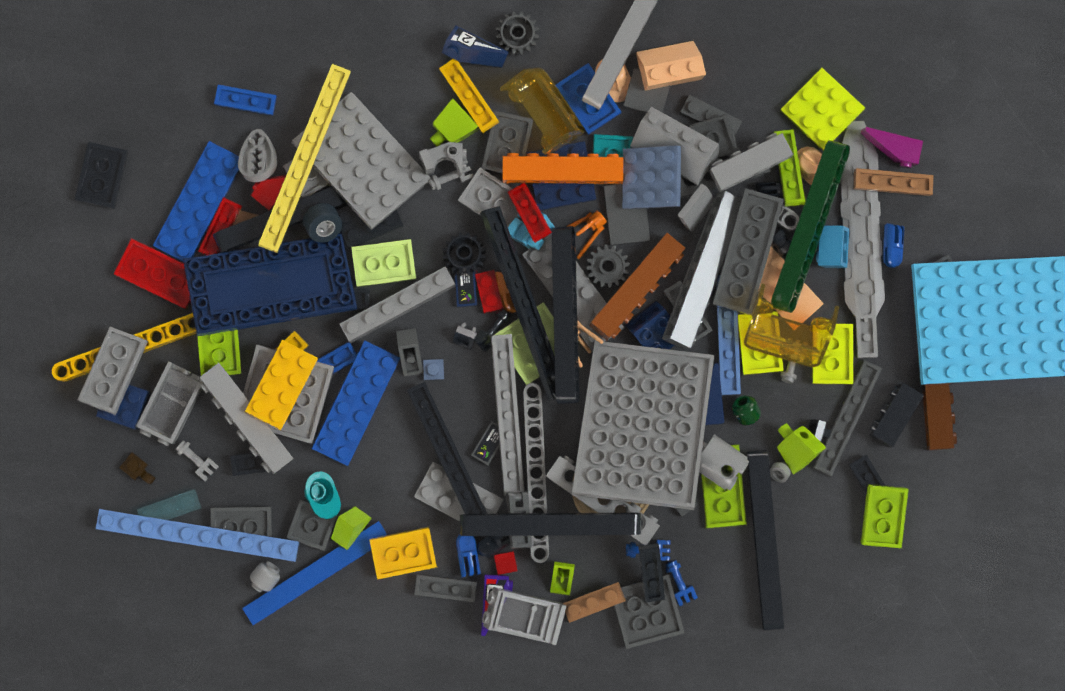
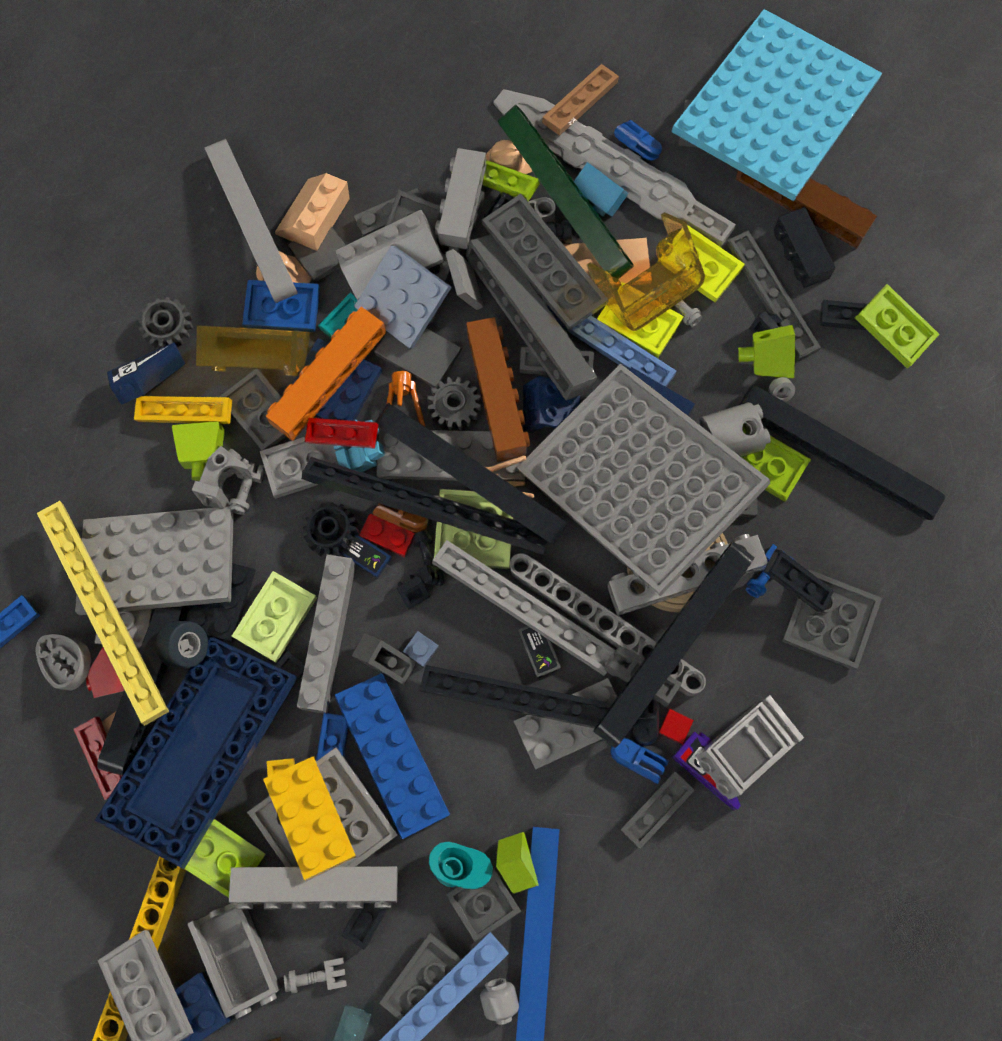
camera: 45 degrees left, 10 degrees down
red plate [114,238,190,309] -> none
blue plate [153,141,239,262] -> none
yellow plate [369,527,437,580] -> none
lime slope [550,561,575,595] -> none
medium nougat plate [563,582,626,623] -> none
blue hinge [665,560,698,607] -> none
dark green head [732,395,761,425] -> none
neon yellow plate [780,68,865,151] -> none
magenta slope [860,127,923,169] -> none

